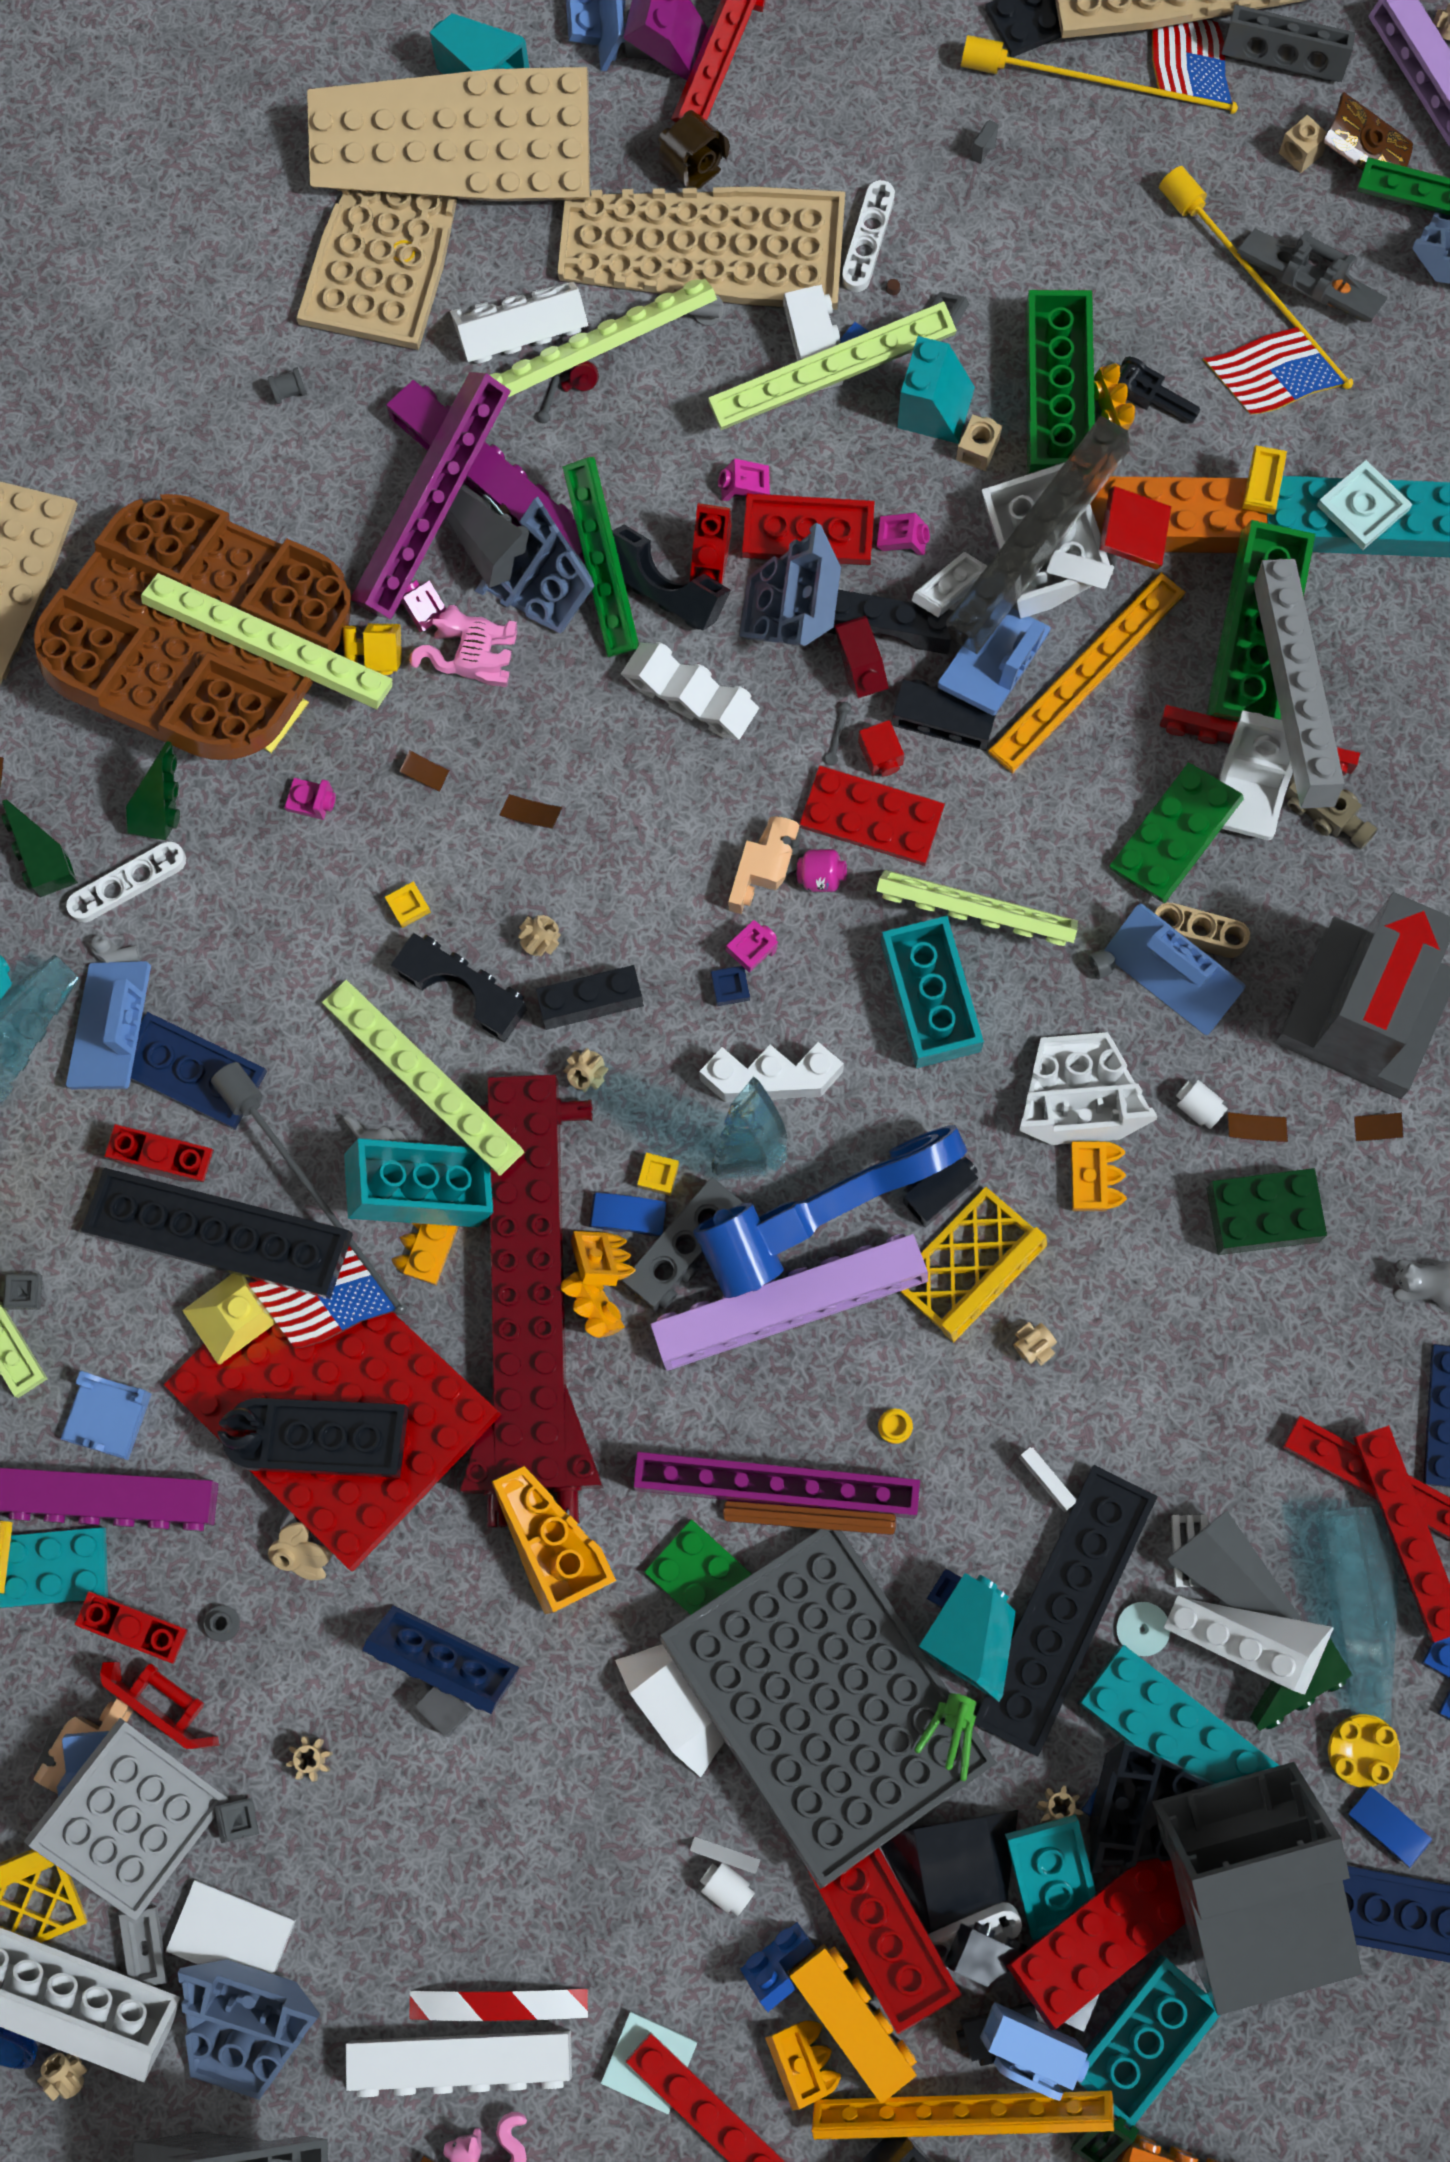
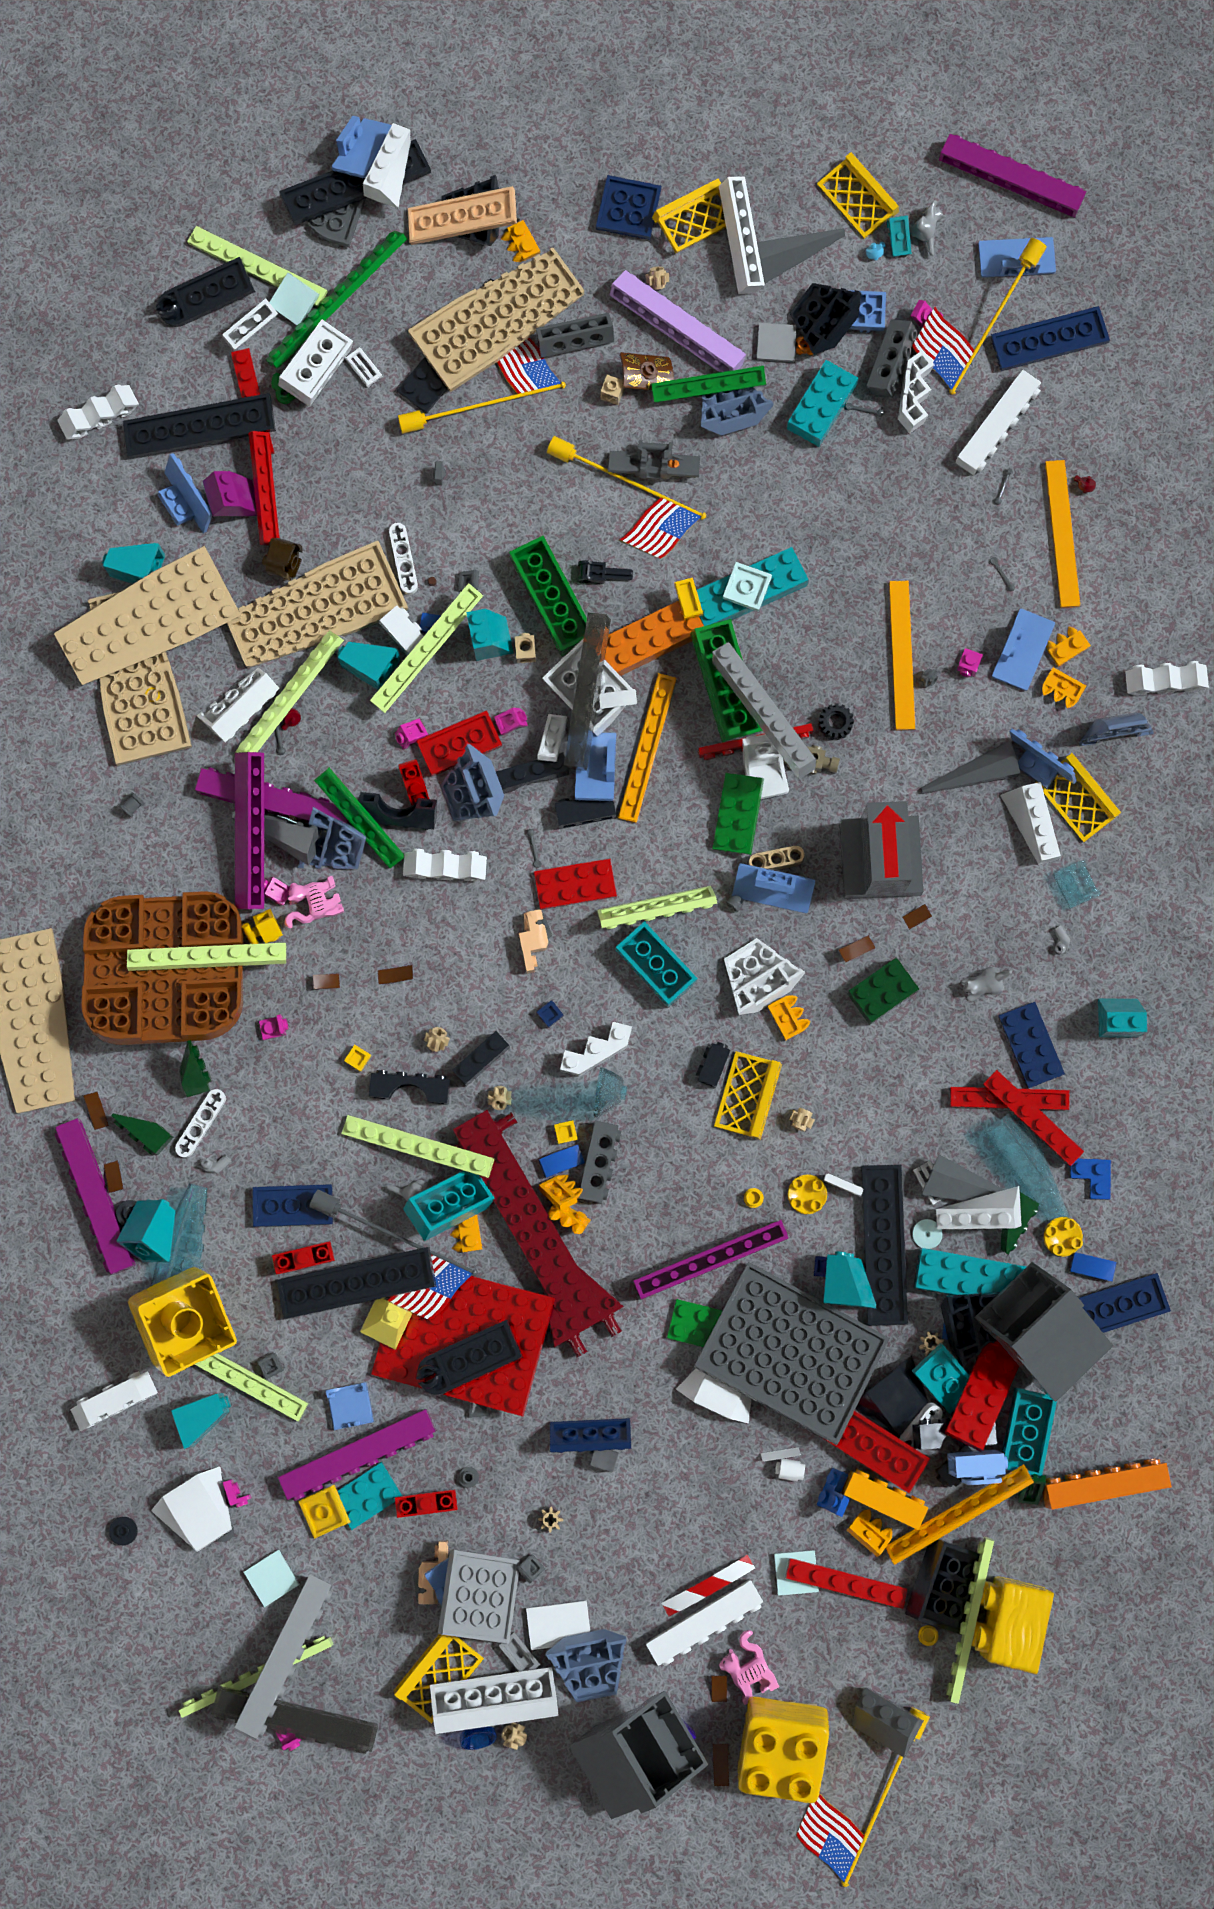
camera: 30 degrees left, 5 degrees up
medium blue bracket [66,961,151,1090] -> none
red piece [100,1662,220,1749] -> none
tan plate [268,1522,333,1580] -> none
light orange wedge [492,1466,616,1614] -> none
lavender brick [651,1234,928,1371] -> none
blue piece [693,1125,968,1298] -> none
dark orange axle [723,1500,897,1535] -> none
dark pink bracket [725,920,778,973] -> none
dark pink head [797,849,847,892] -> none
dark red slope [834,616,889,698] -> none
red brick [858,720,904,776] -> none
bright green plant [914,1693,976,1781] -> none
light orange plate [1094,363,1135,438] -> none
red tile [1099,486,1172,570] -> none
white brick [1176,1080,1228,1129] -> none
none -> teal slope [337,642,401,690]
none -> yellow dish [788,1175,827,1214]
none -> black tyre [818,703,854,740]

